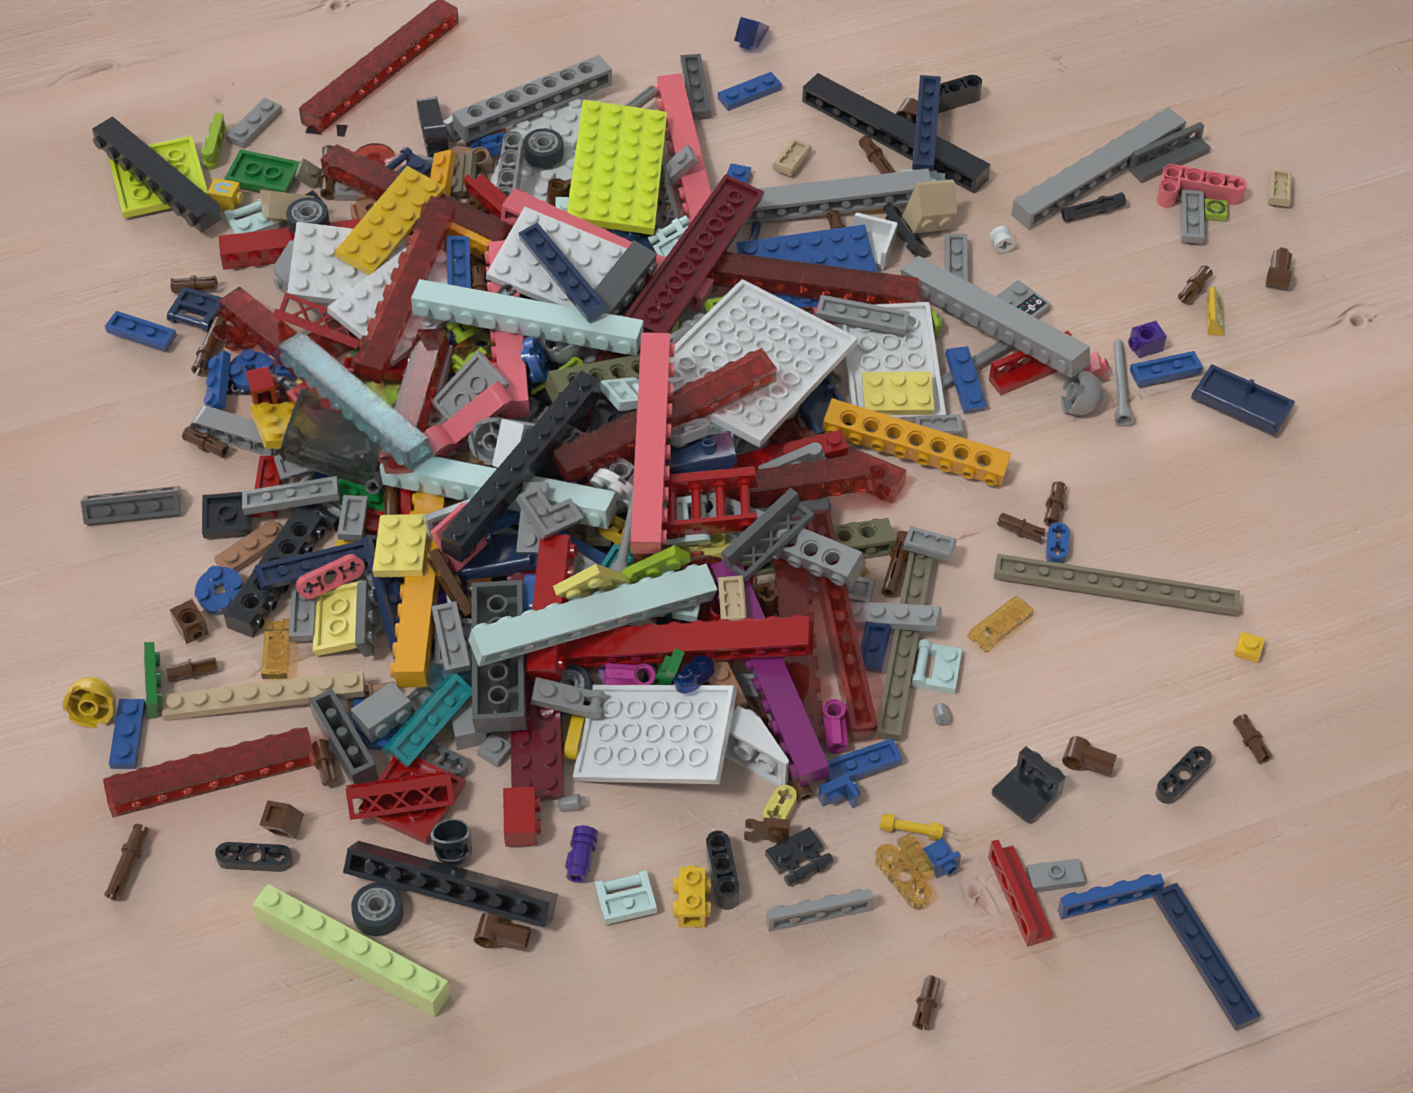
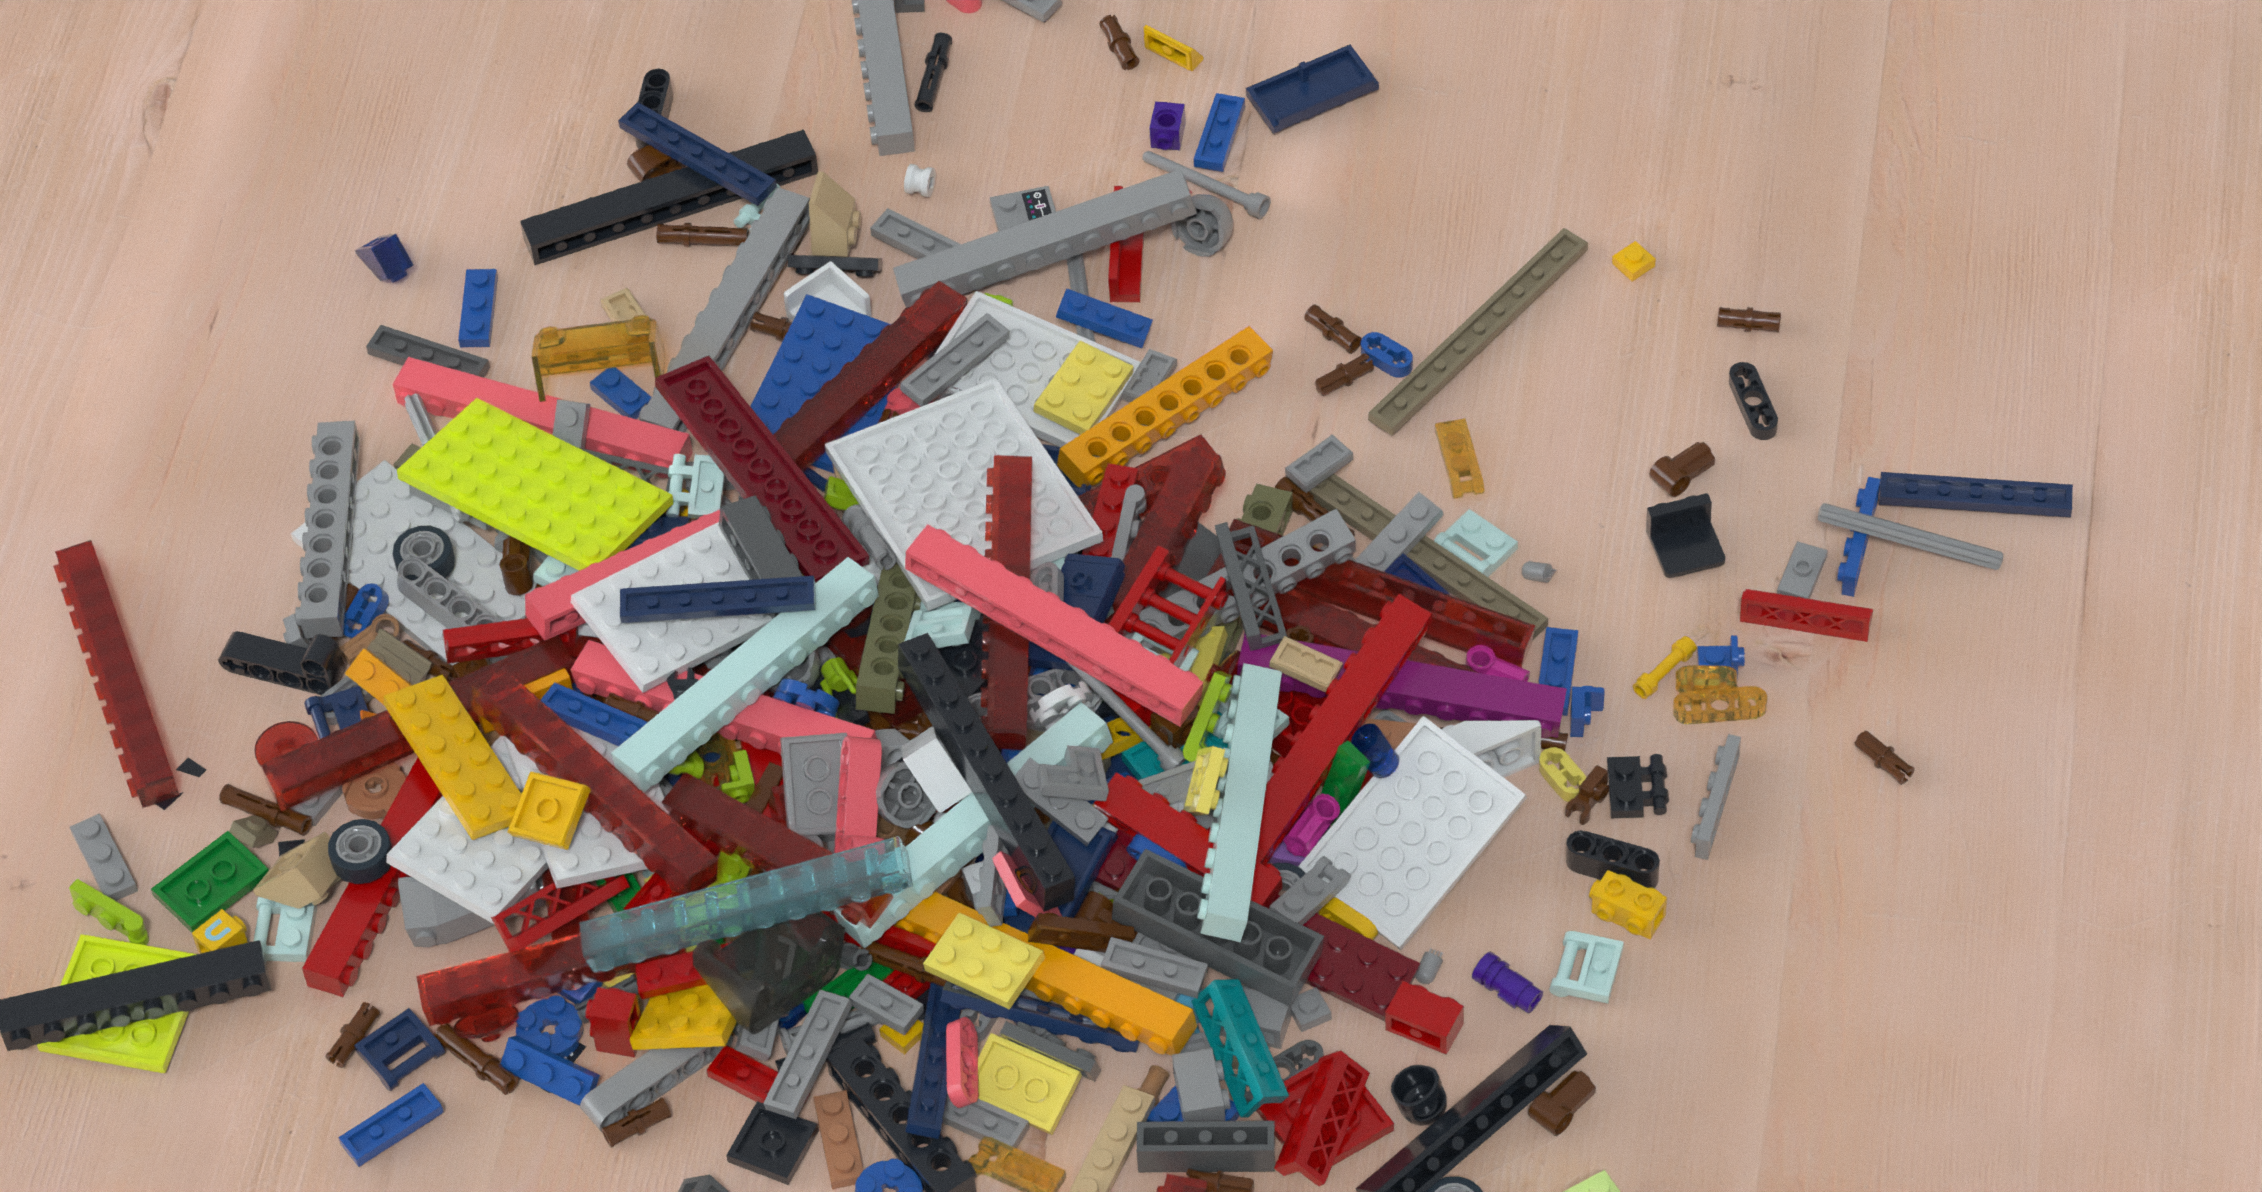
camera: 55 degrees left, 0 degrees up
none -> yellow plate [507,771,591,850]
none -> clear yellow windscreen [531,315,665,402]
none -> light grey axle [1818,503,2003,570]

